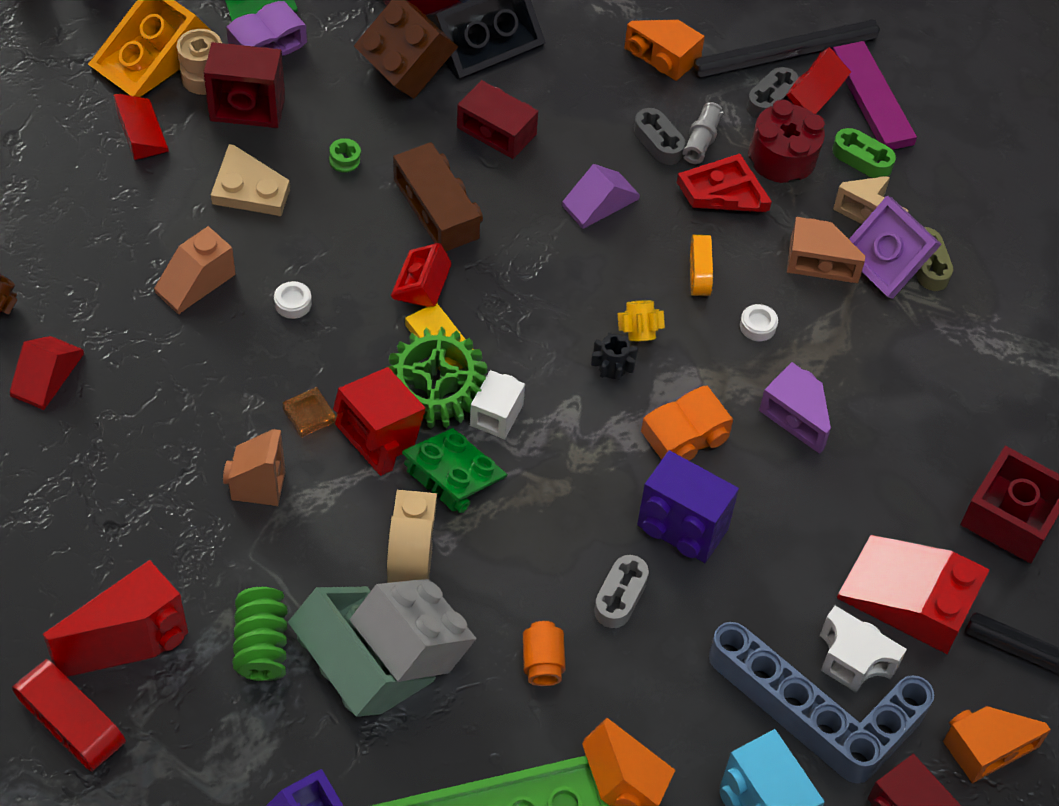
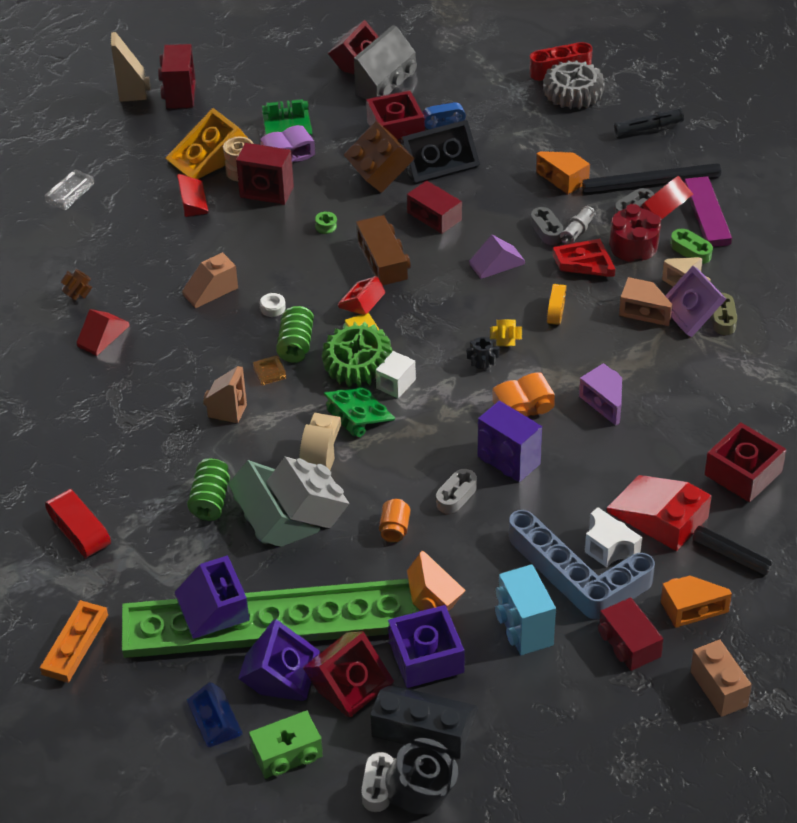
camera: 15 degrees right, 10 degrees down
red slope [43,560,188,677] -> none
tan wing [211,144,290,216] -> none
red plate [333,367,426,476] -> none
white tile [740,304,778,341] -> none
none -> bright green piece [276,306,314,363]

